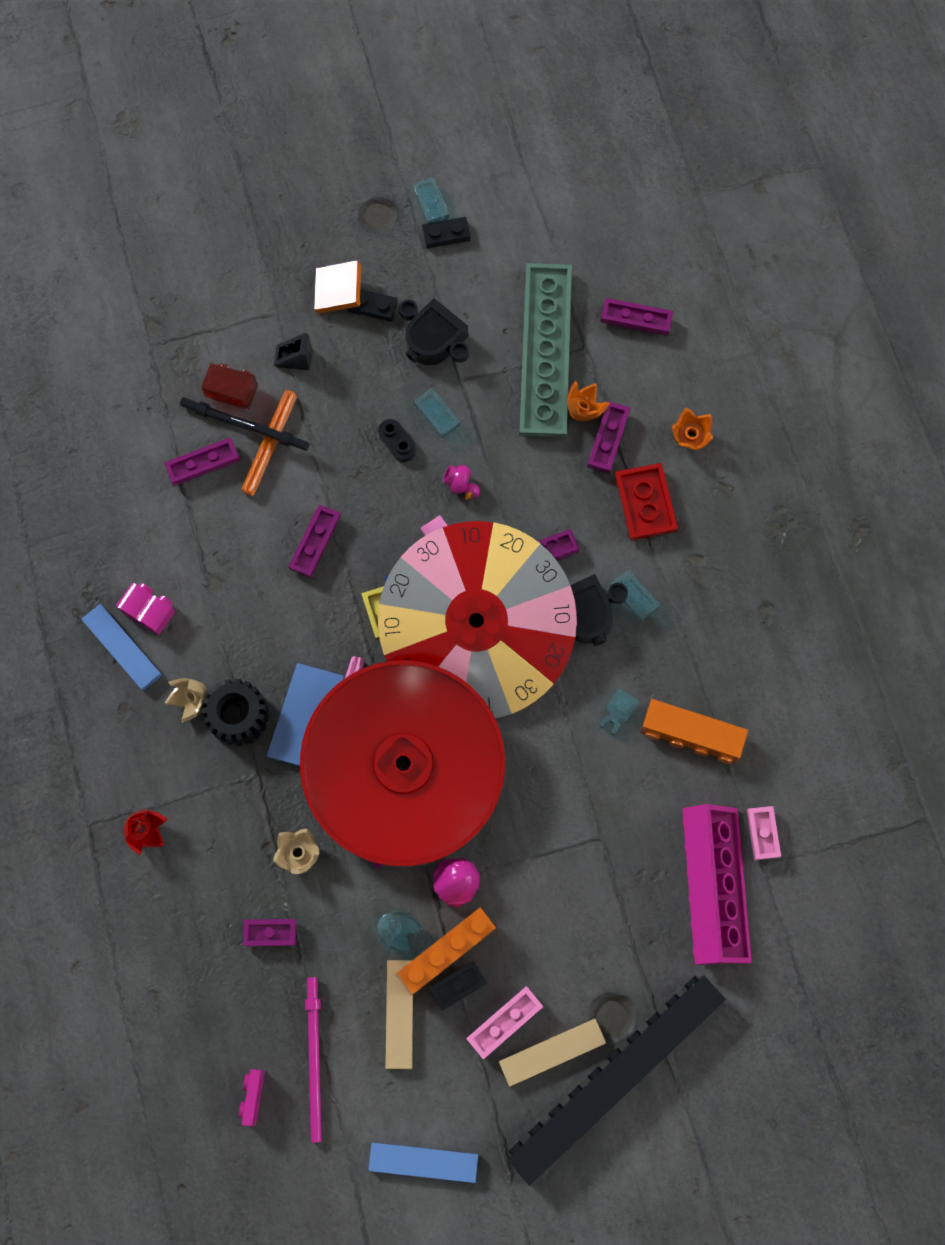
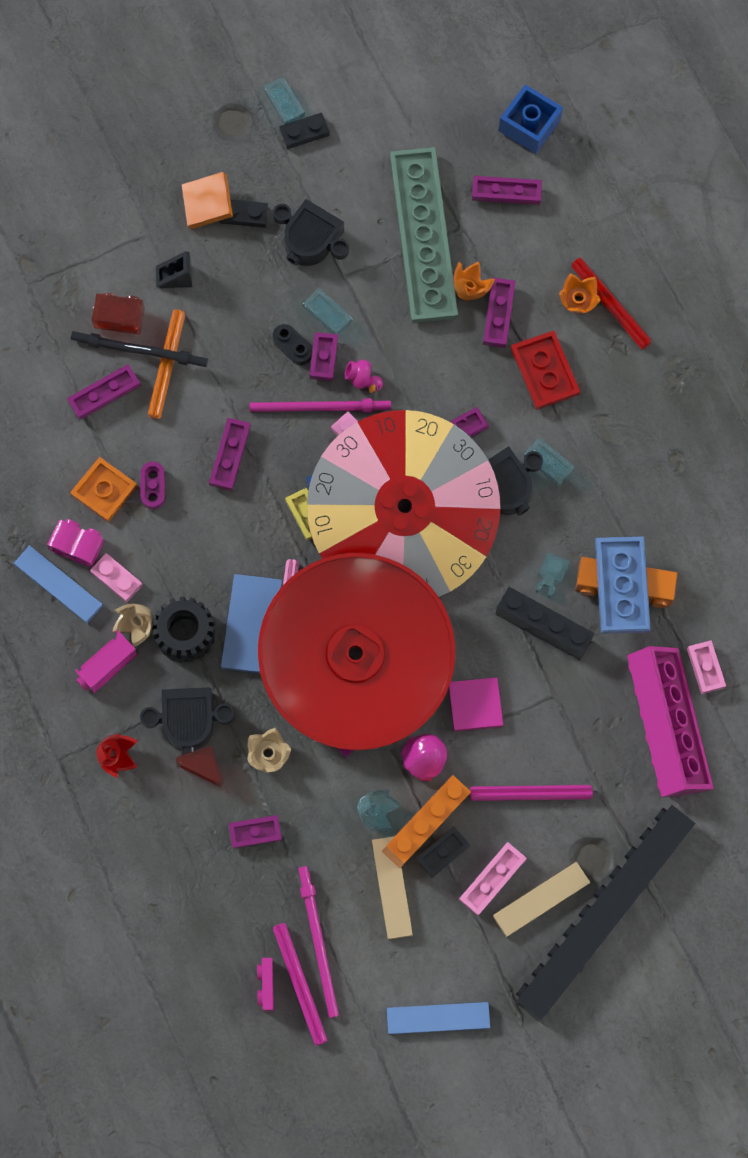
camera: 15 degrees left, 0 degrees up
none -> orange tile [70,457,138,523]
none -> dark pink window [75,630,138,693]
none -> bright pink plate [90,553,143,603]
none -> magenta plate [140,461,165,510]
none -> black piece [140,687,235,755]
none -> clear red slope [176,746,223,787]
none -> dark pink bar [250,399,391,413]
none -> dark pink axle [273,923,327,1046]
none -> magenta plate [310,332,338,381]
none -> dark pink tile [449,678,503,732]
none -> dark pink axle [470,785,593,801]
none -> black brick [495,587,595,661]
none -> blue brick [498,84,563,154]
none -> red axle [571,258,652,350]
none -> medium blue tile [595,537,651,634]

